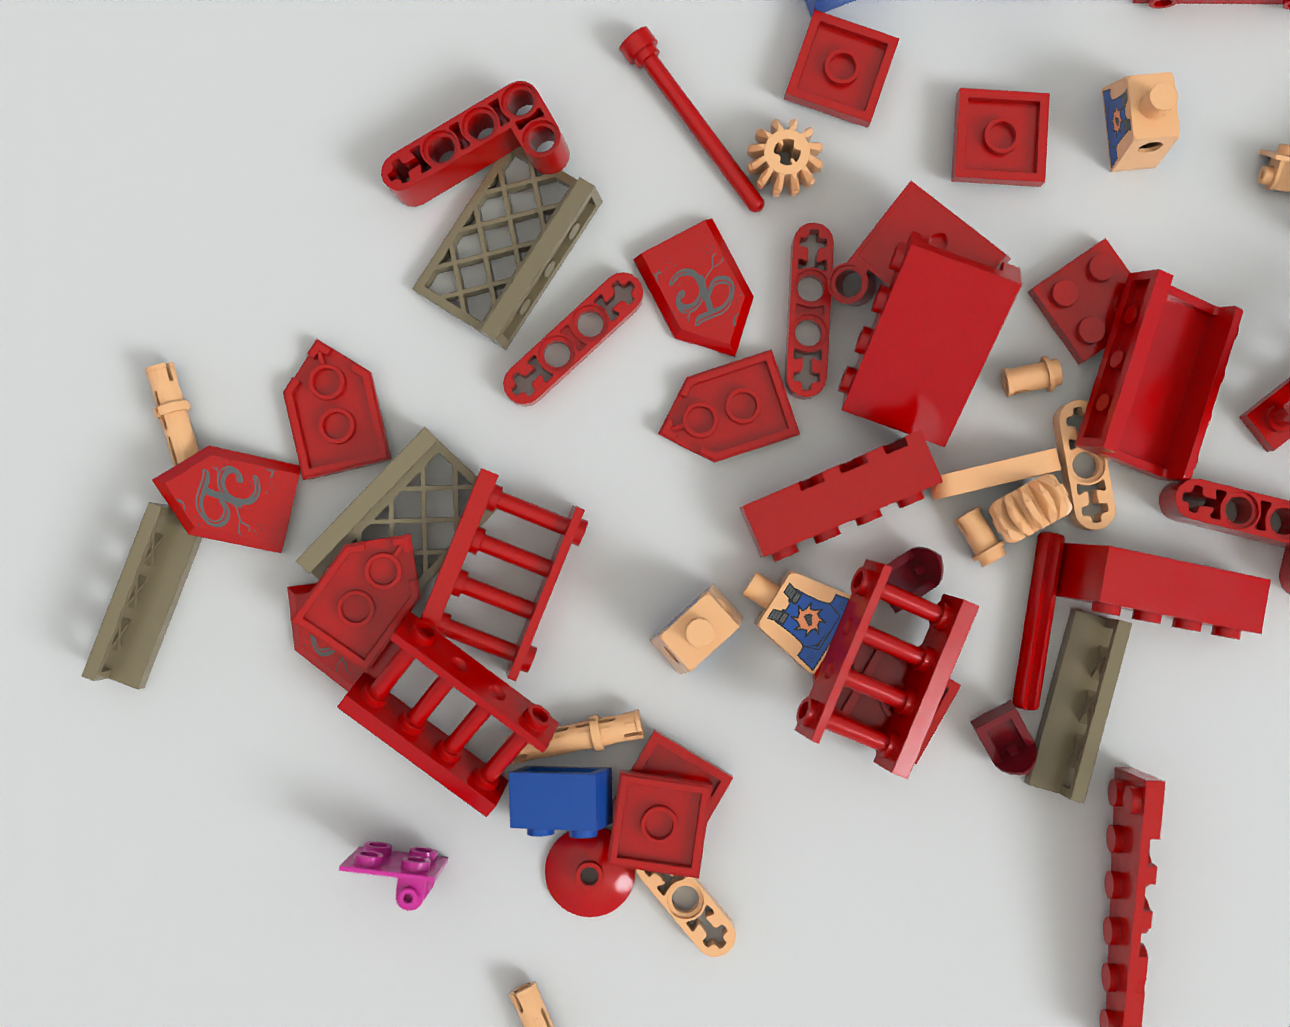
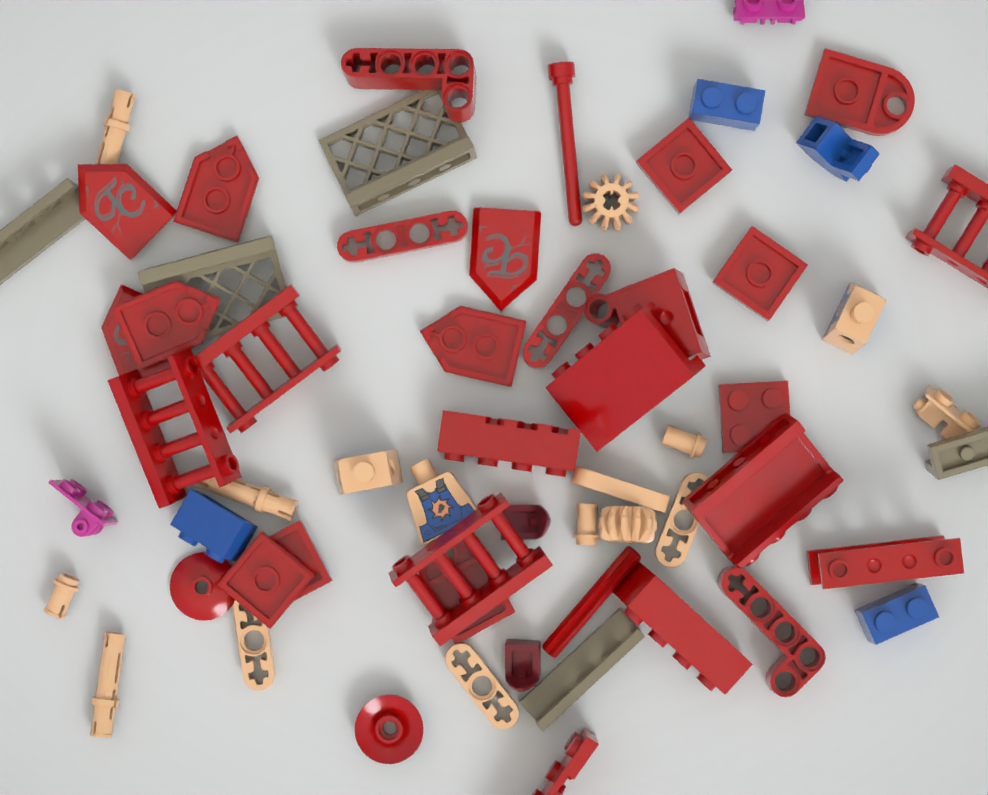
camera: 35 degrees right, 0 degrees up
none -> light nougat pin [44,573,80,619]
none -> red dish [355,695,424,764]
none -> light nougat beam [445,642,519,729]

